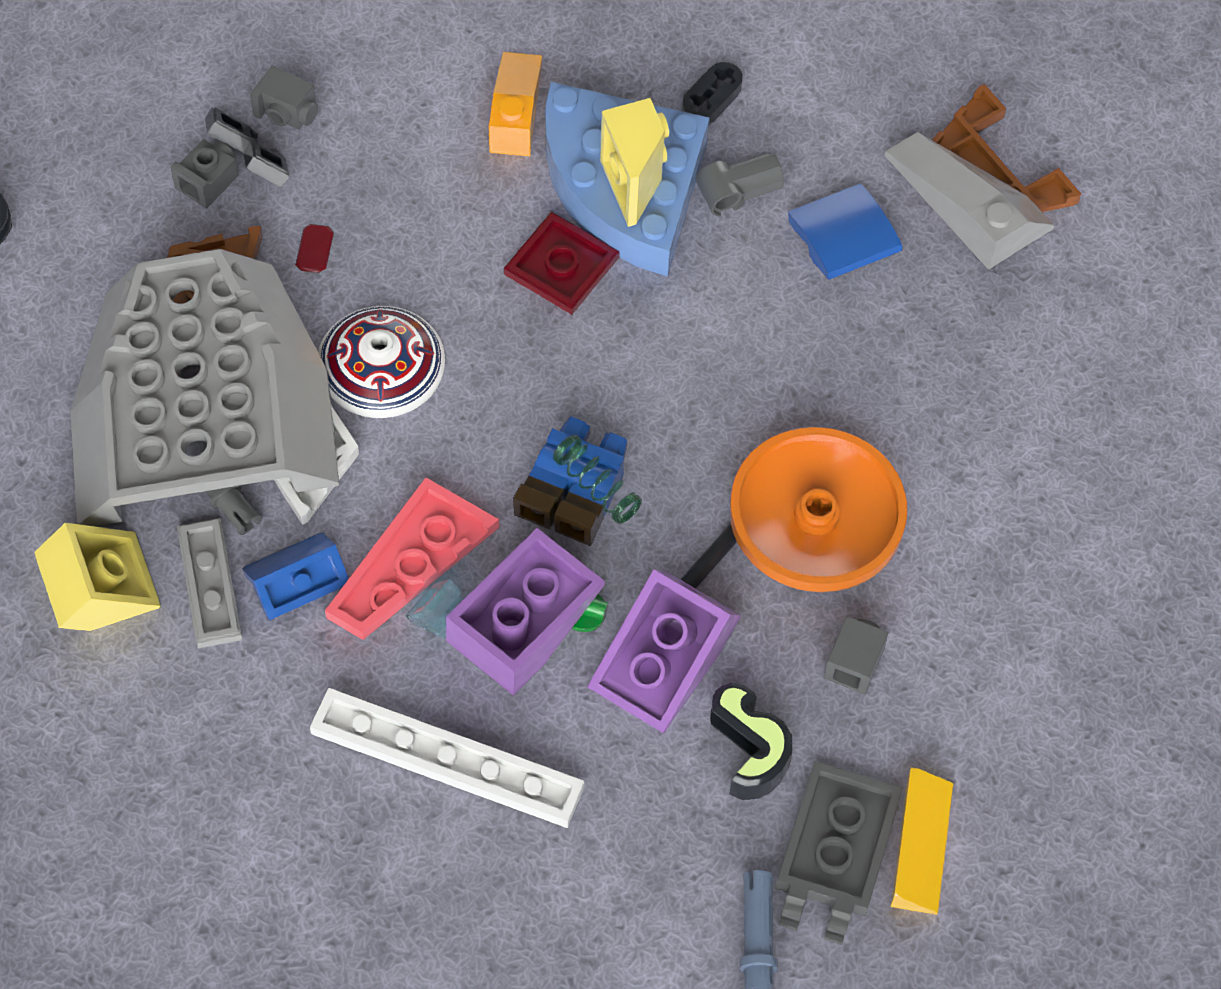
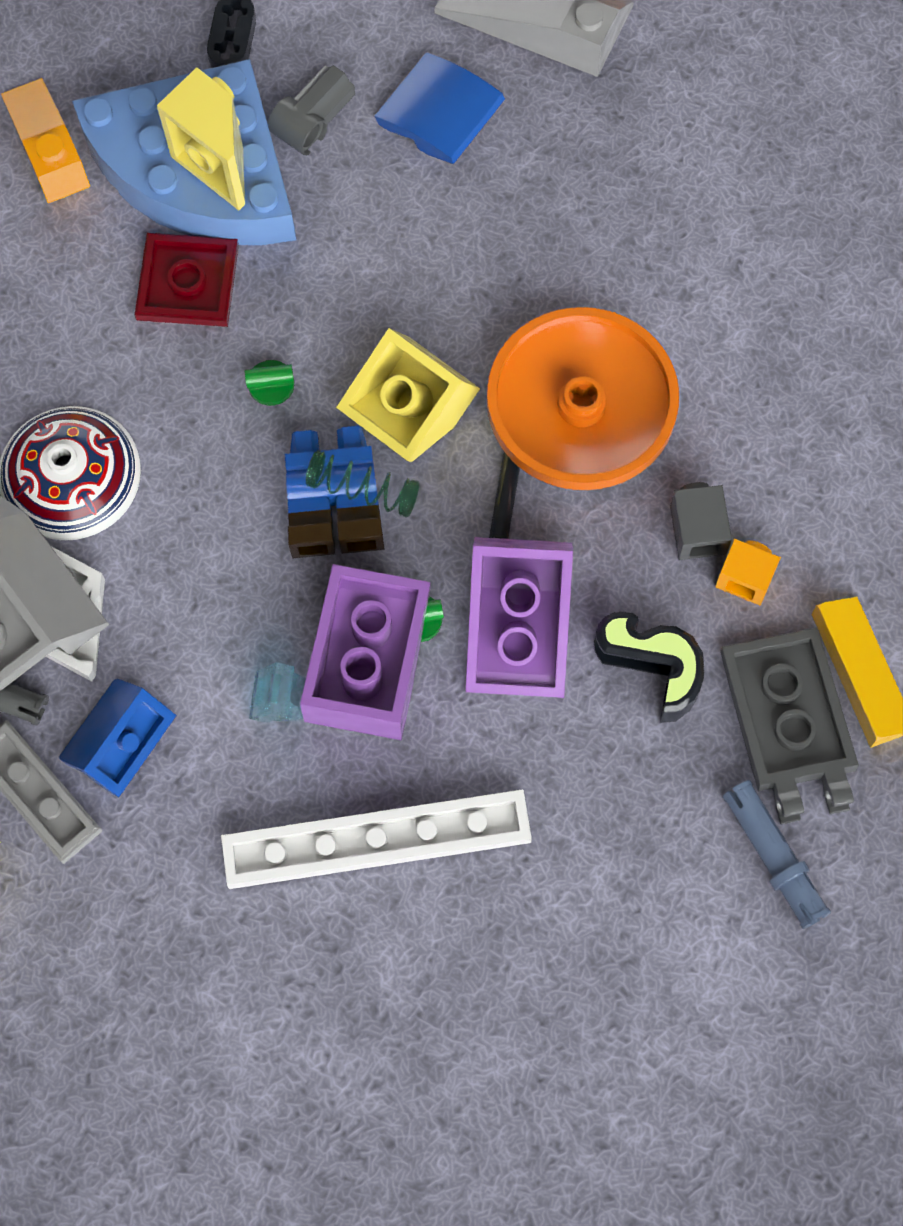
camera: 25 degrees left, 10 degrees up
coral wing [325,478,499,640] -> none
none -> green plate [245,360,295,406]
none -> light yellow slope [336,328,480,462]
none -> light orange plate [715,539,781,606]

